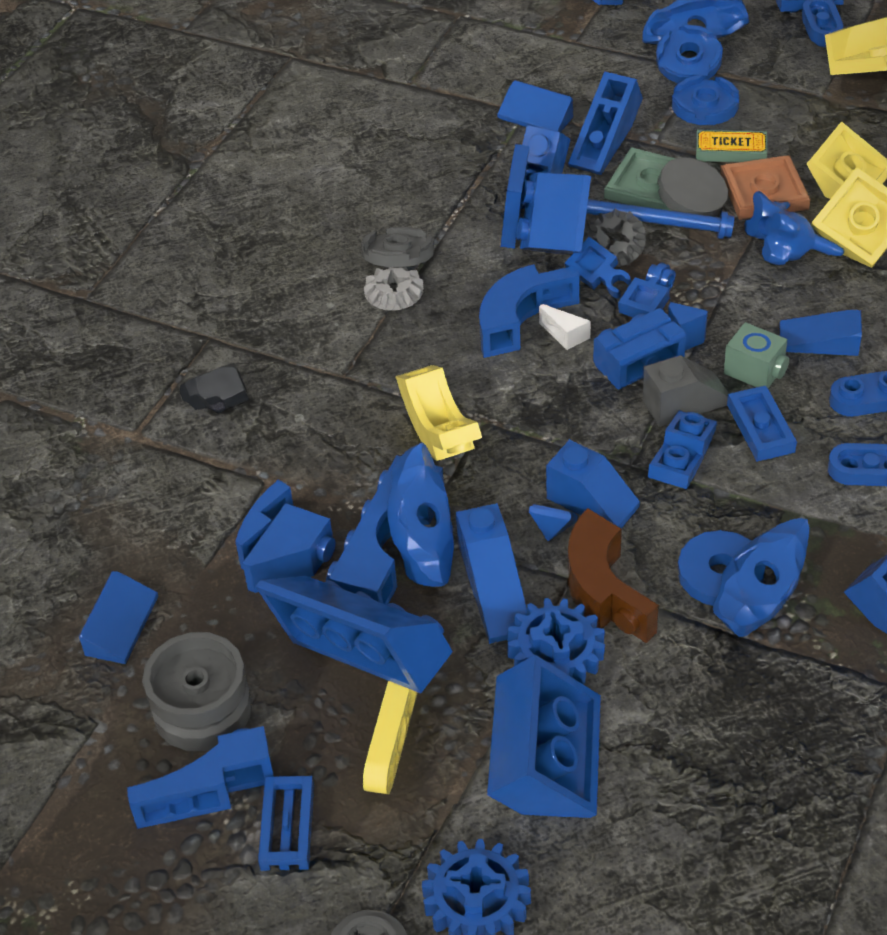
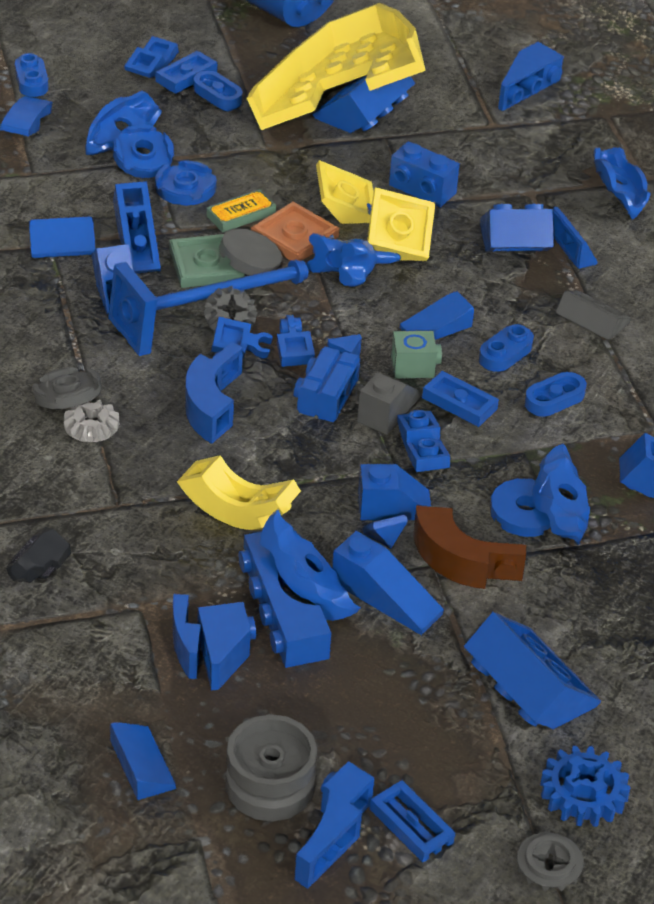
camera: 45 degrees left, 5 degrees down
blue slope [255,576,453,693] -> none
light yellow beam [363,681,418,794] -> none
blue gear [507,598,605,684] -> none
blue slope [516,173,591,255] -> none
white piece [539,304,591,350] -> none

